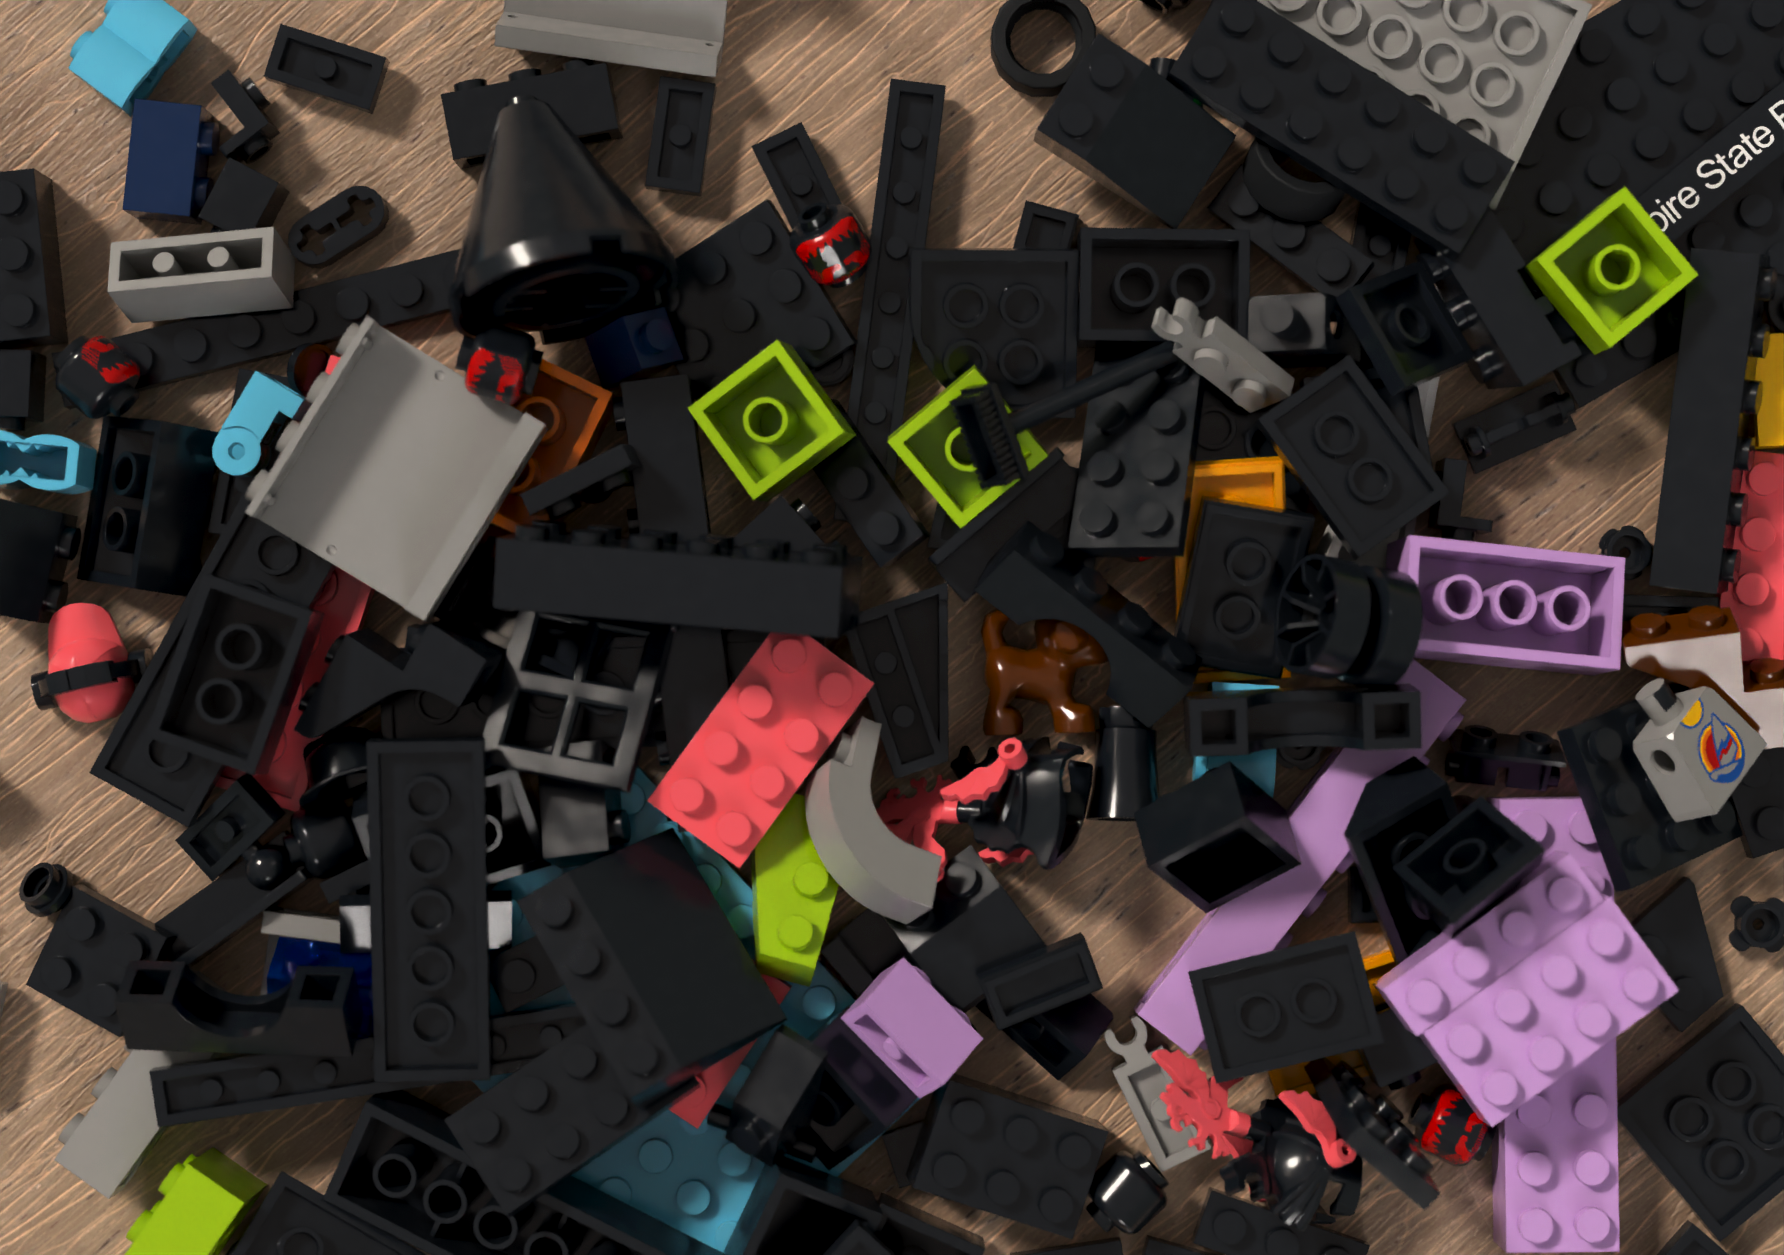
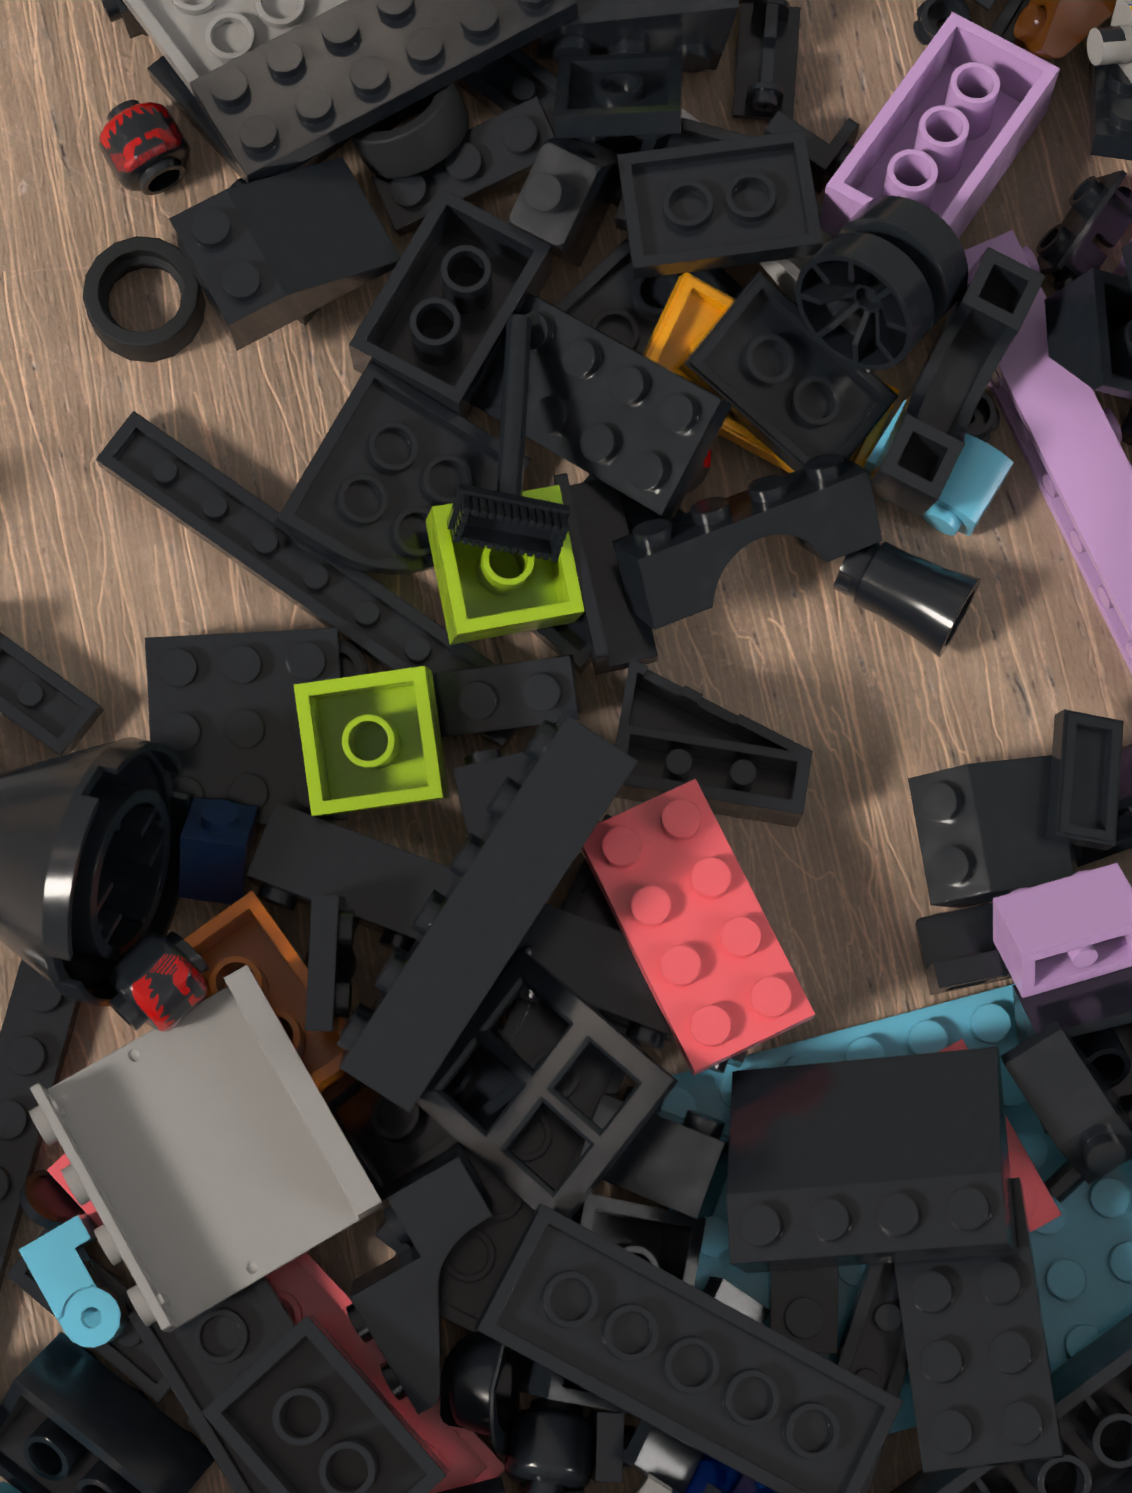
camera: 65 degrees left, 10 degrees down
lime wedge [750,793,839,987] -> none
black plate [752,122,842,230] -> none
black head [789,202,872,288] -> none
light grey arch [805,717,942,925] -> none
black helmet [876,737,1094,883] -> none
reddish brown animal [981,609,1109,735] -> none
black tile [1013,200,1079,248] -> none
black piece [1134,761,1302,913] -> none
light grey plate [1151,297,1295,413] -> none

